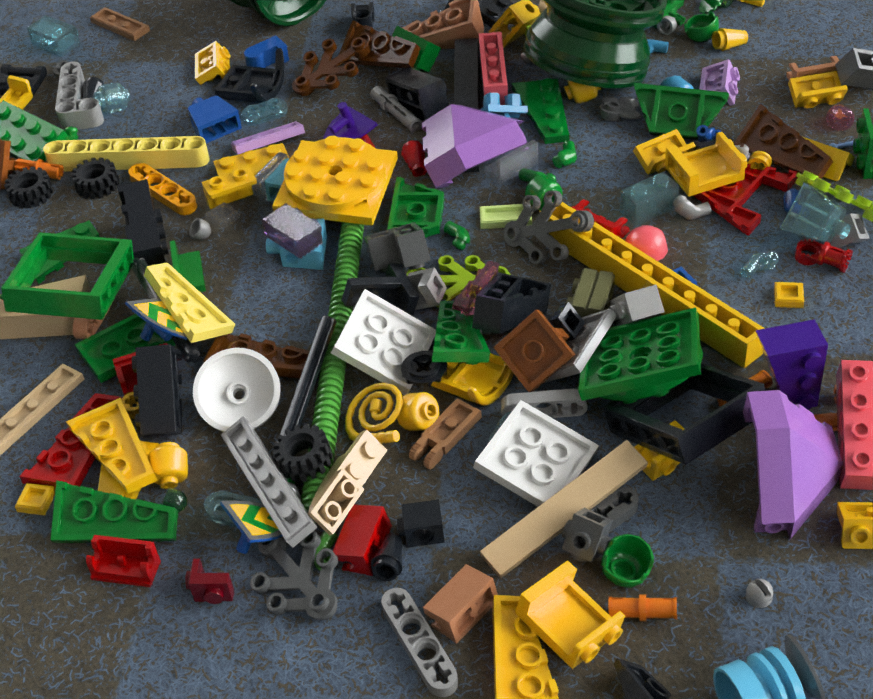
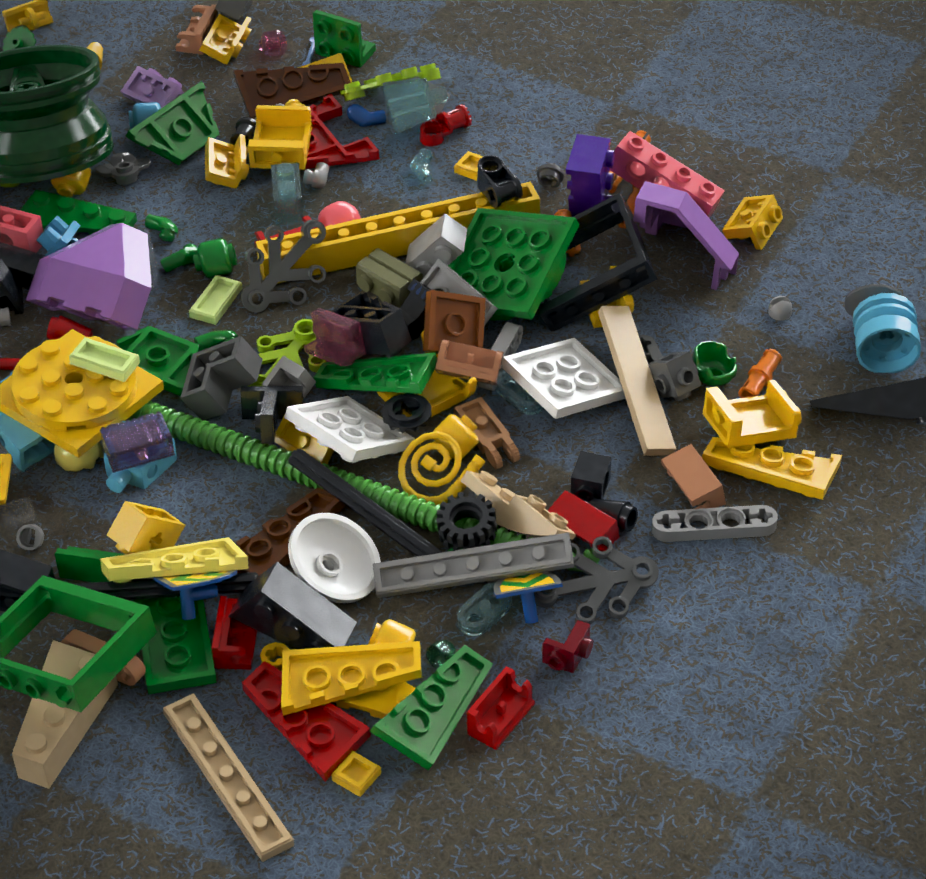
camera: 70 degrees left, 0 degrees up
blue arm [696,125,722,142] -> none
none -> yellowish green tile [69,337,140,382]
none -> yellow brick [107,501,185,554]
none -> nougat hinge [435,339,504,386]
none -> black piece [477,155,523,208]

